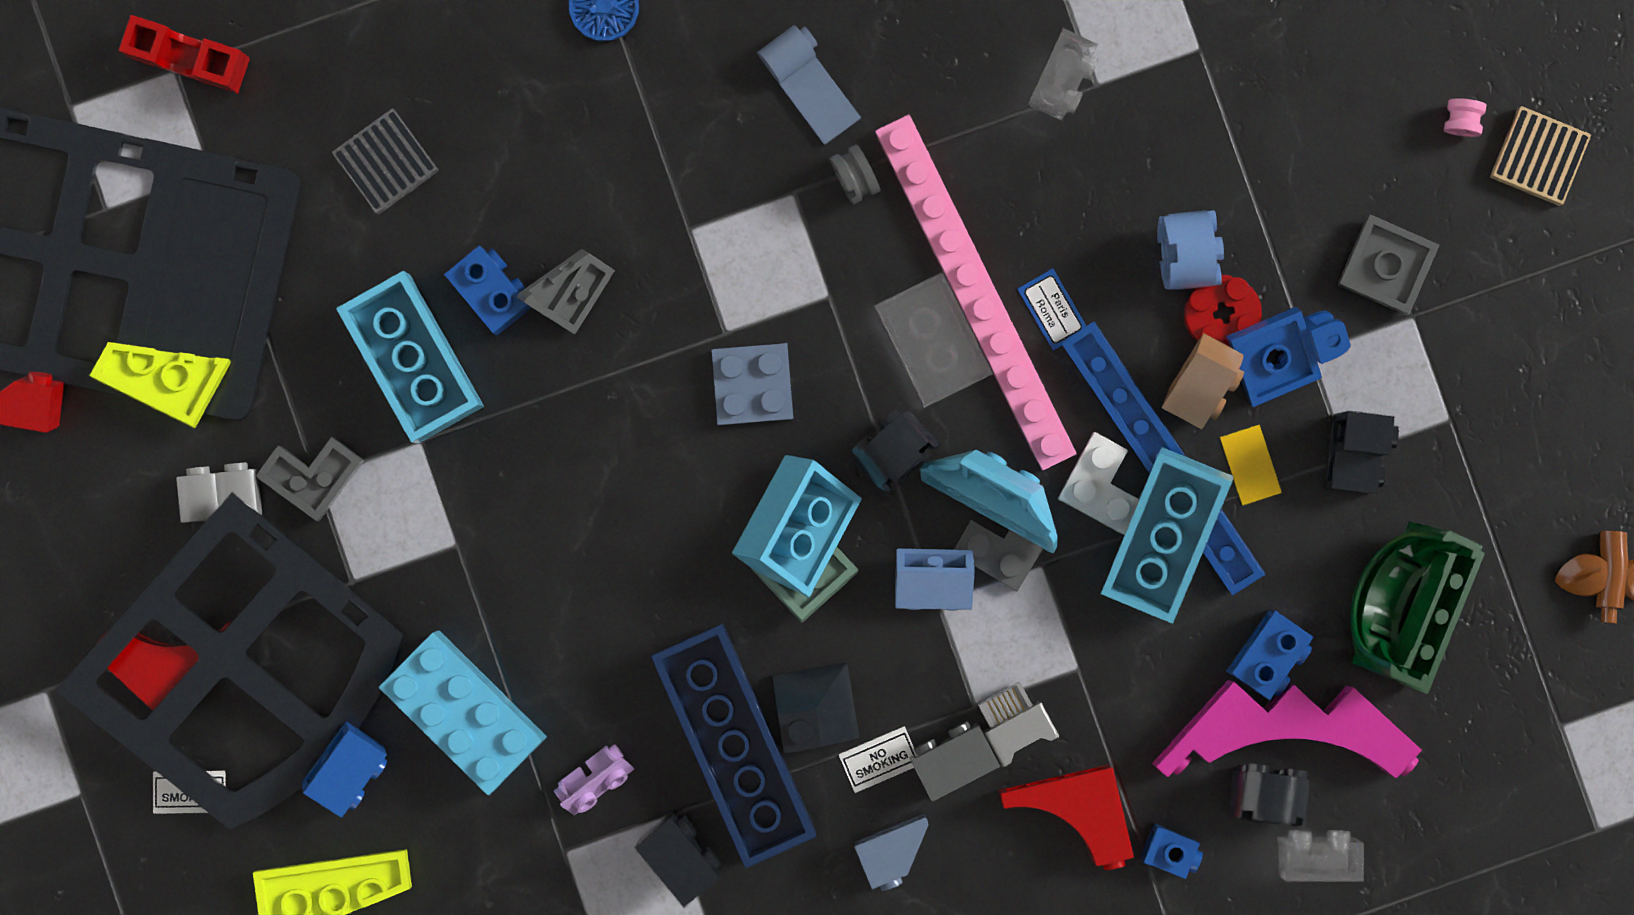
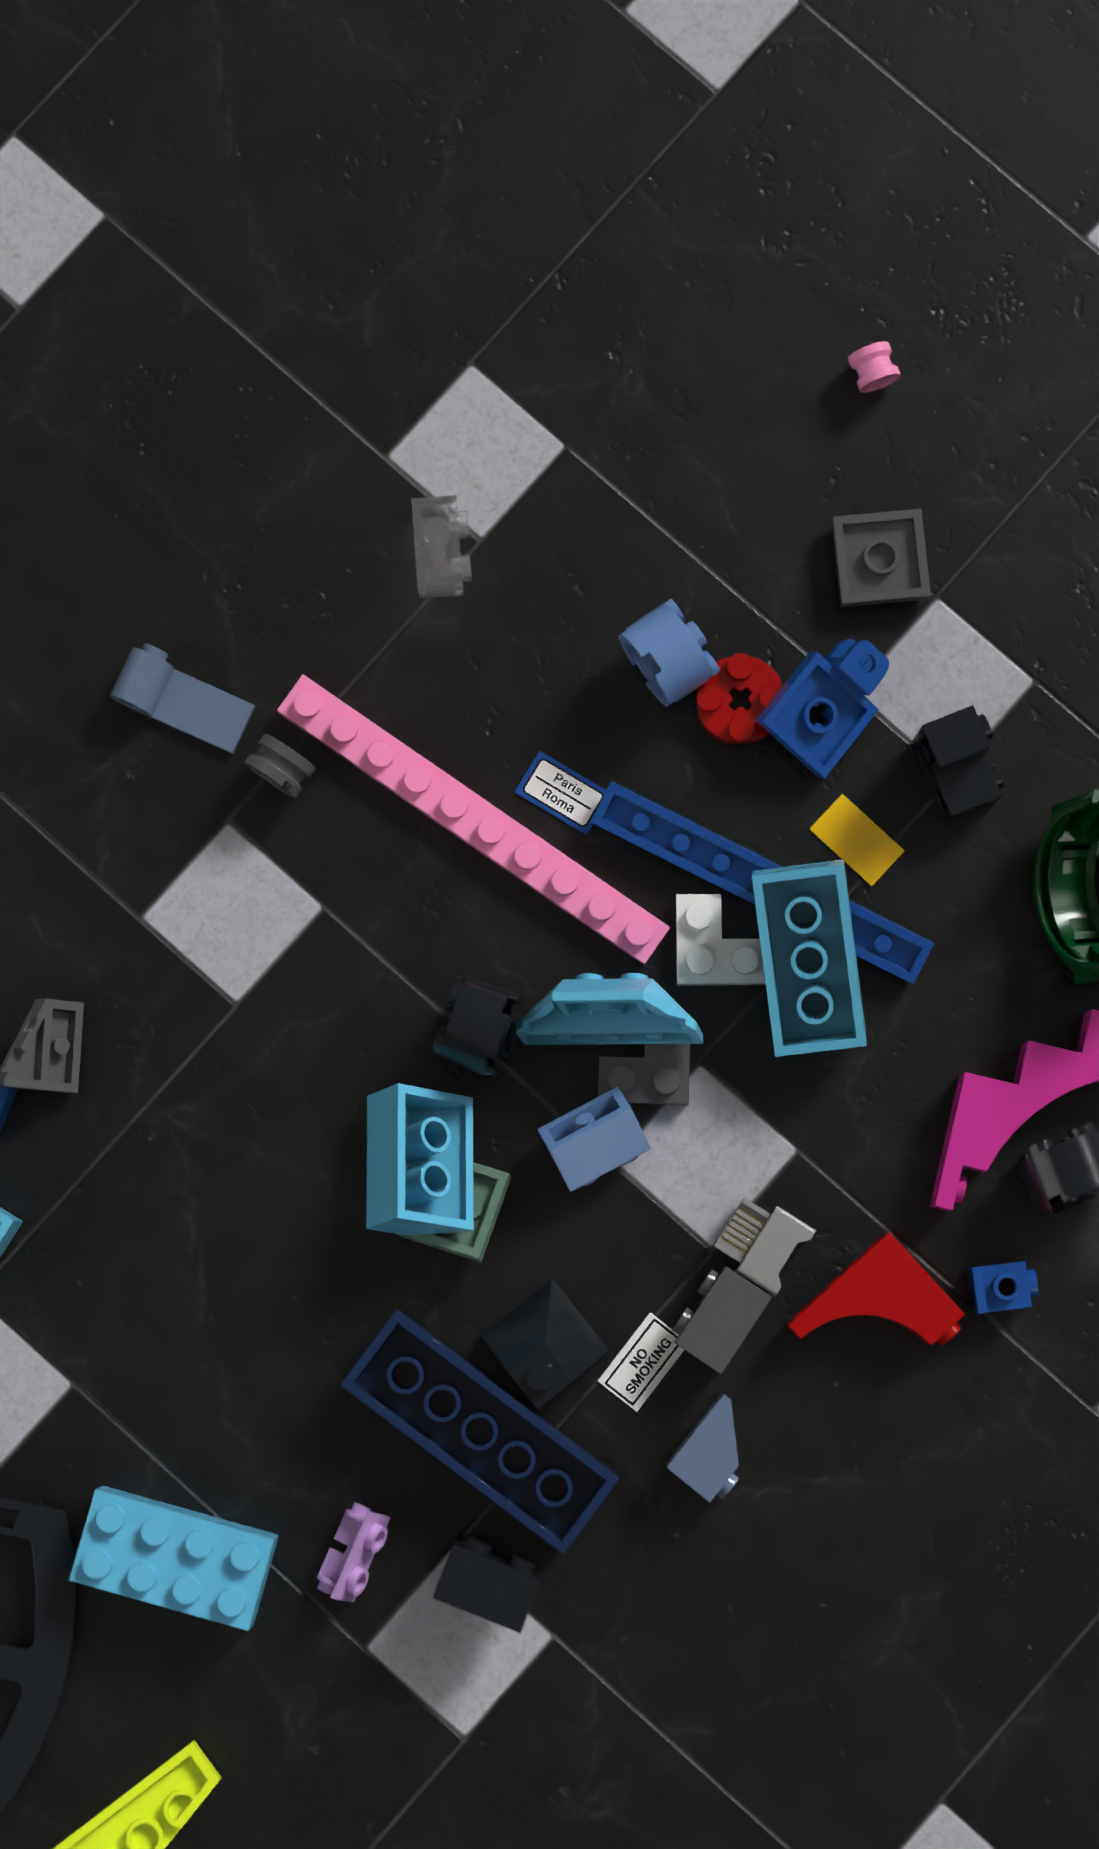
camera: 25 degrees left, 5 degrees down
blue brick [301,721,387,818] -> none
sand blue plate [712,343,793,425] -> none
clear tile [874,272,993,408] -> none
medium nougat brick [1162,333,1244,429] -> none
blue brick [1226,610,1313,700] -> none
tile [1490,106,1591,206] -> none

